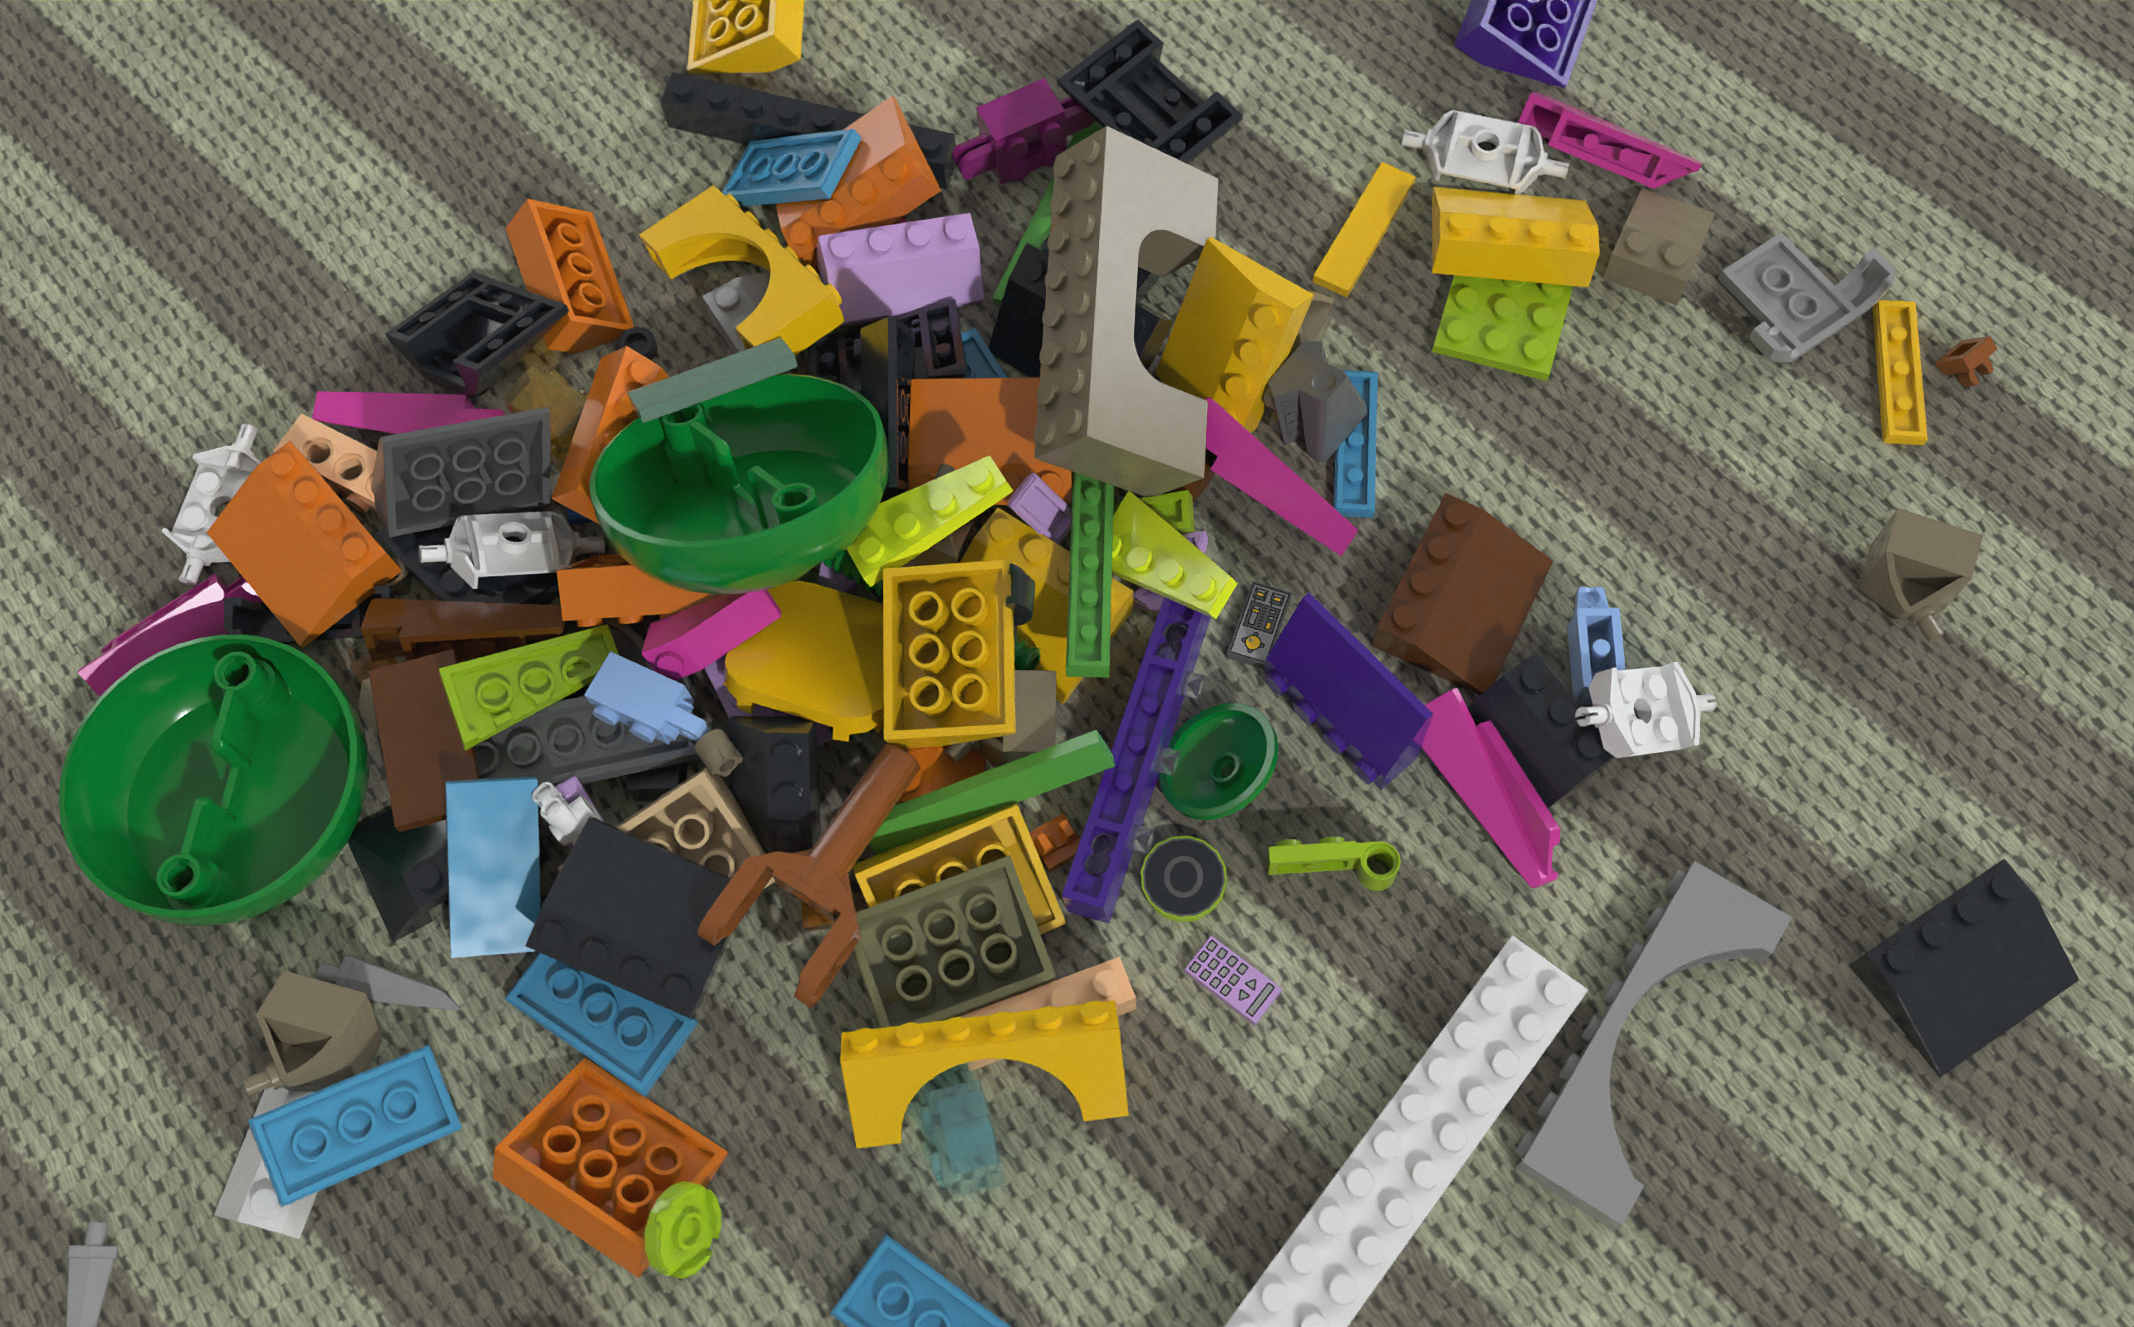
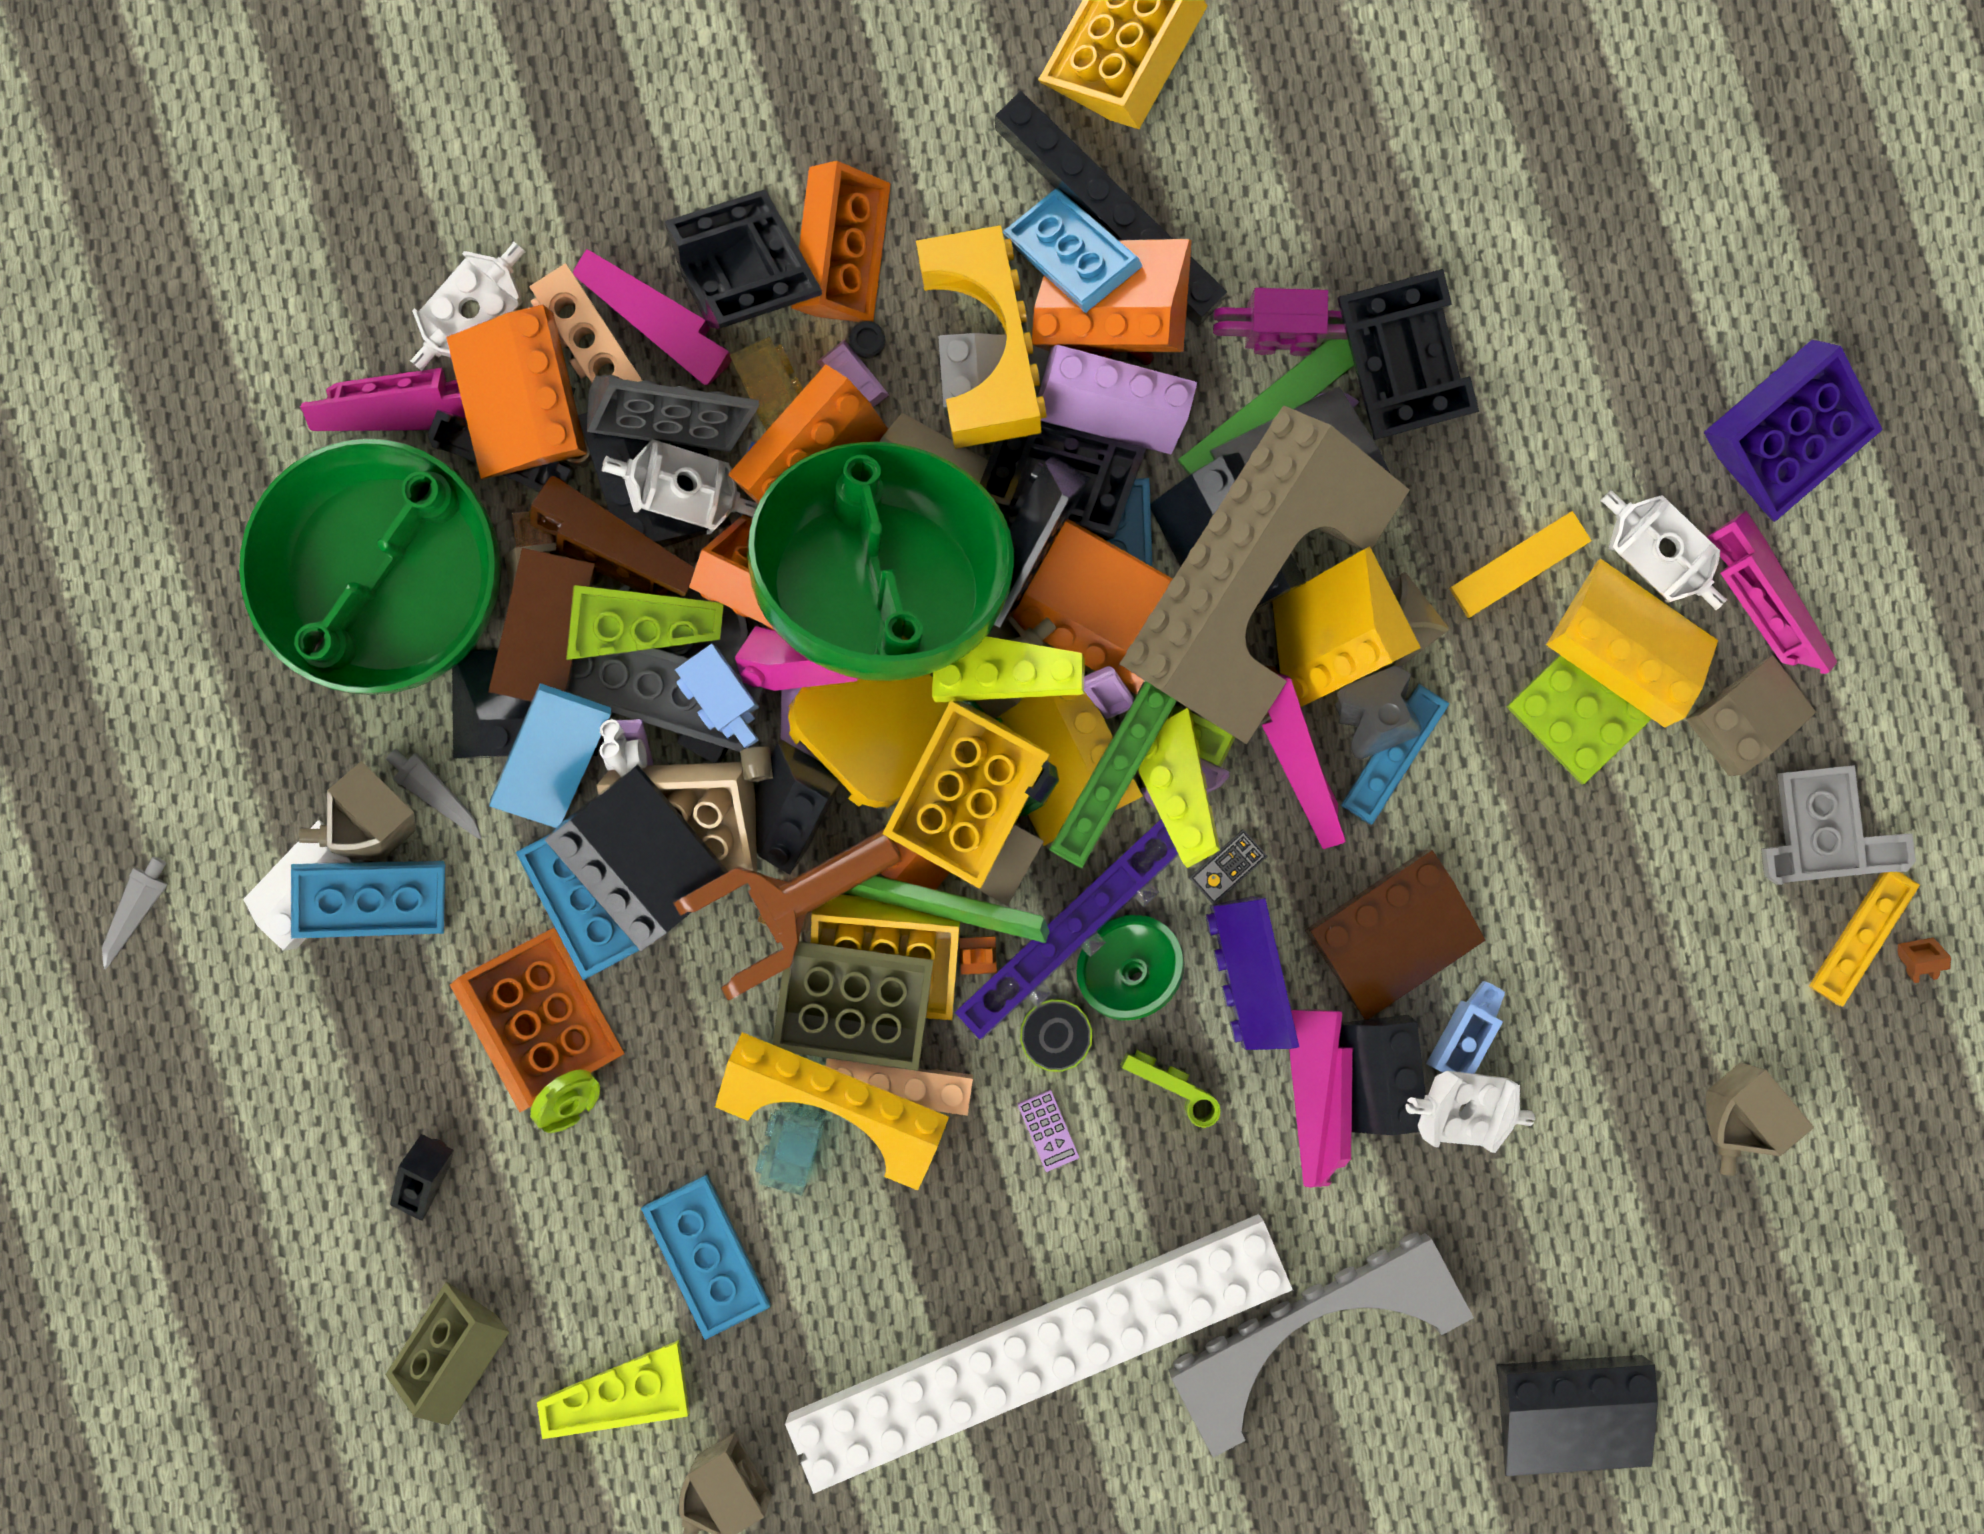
camera: 25 degrees right, 20 degrees up
sand green tile [627,337,797,423] -> none

